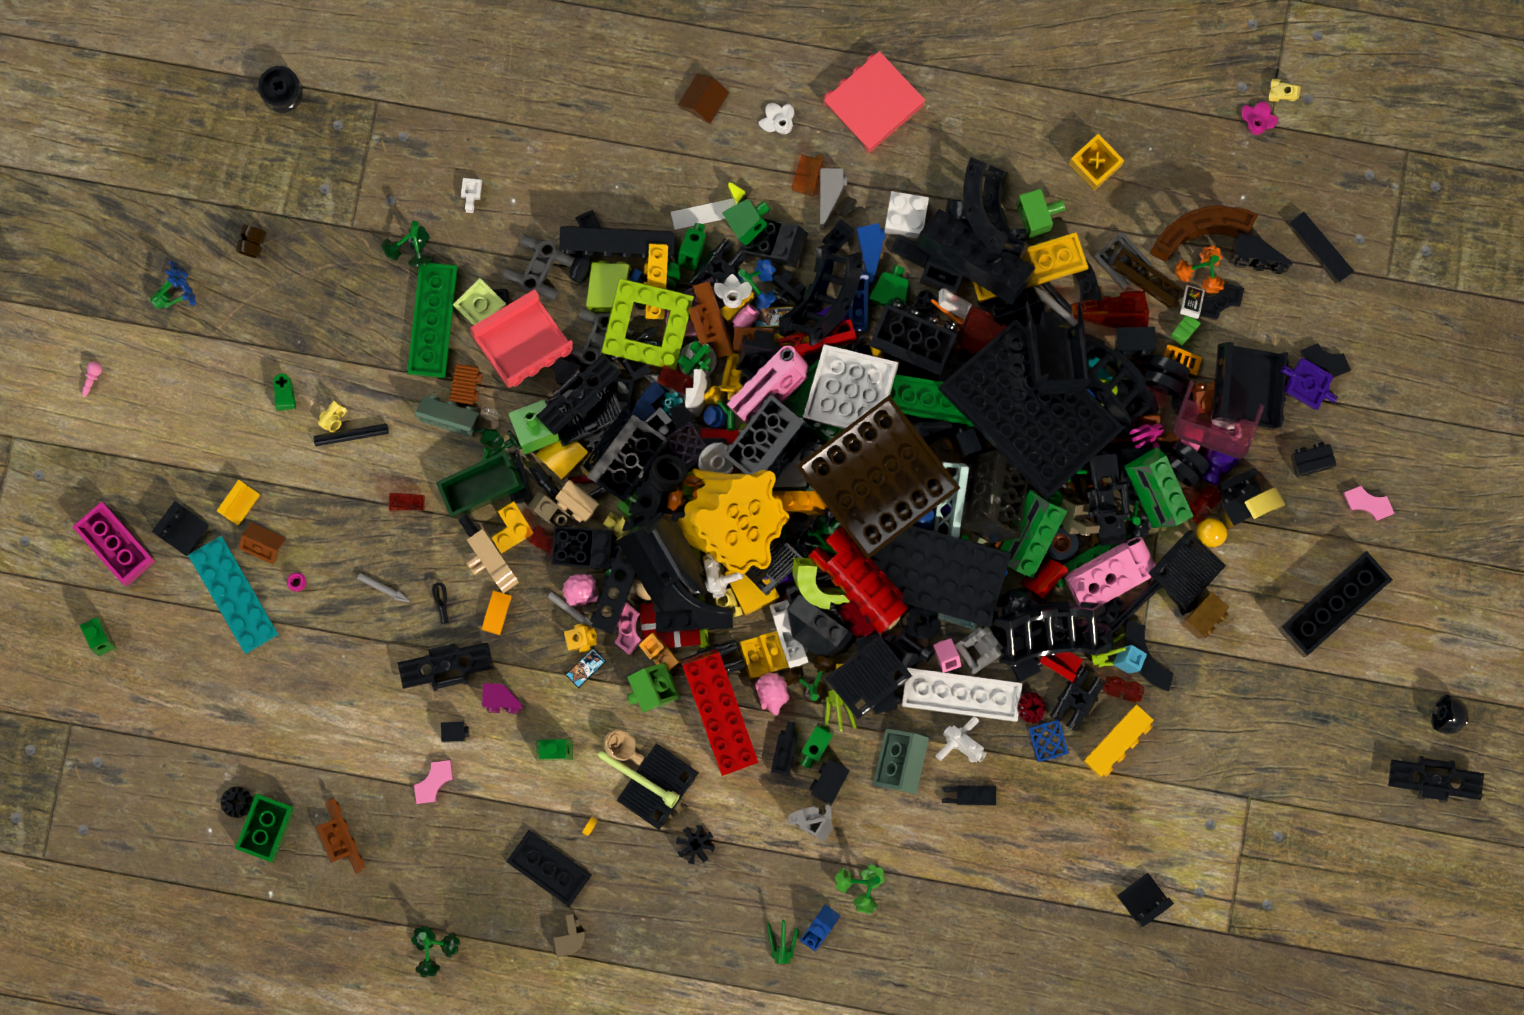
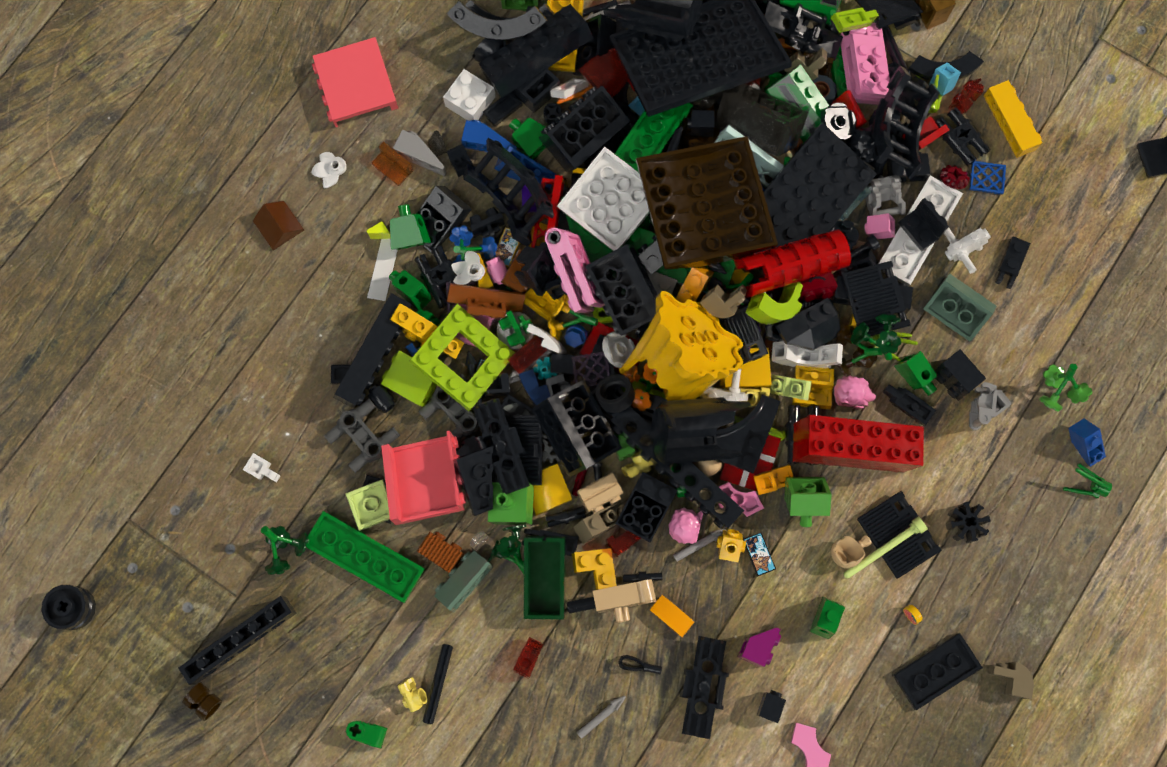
camera: 65 degrees left, 5 degrees down
none -> black brick [178,596,297,685]
none -> black wing [454,446,493,516]
none -> black bar [623,571,663,583]
none -> dark tan brick [700,284,747,318]
none -> yellowish green slope [770,374,812,400]
none -> plate [821,103,856,141]
none -> lime hinge [831,7,879,33]
none -> dark green plant [850,314,901,360]
none -> black bracket [898,198,949,252]

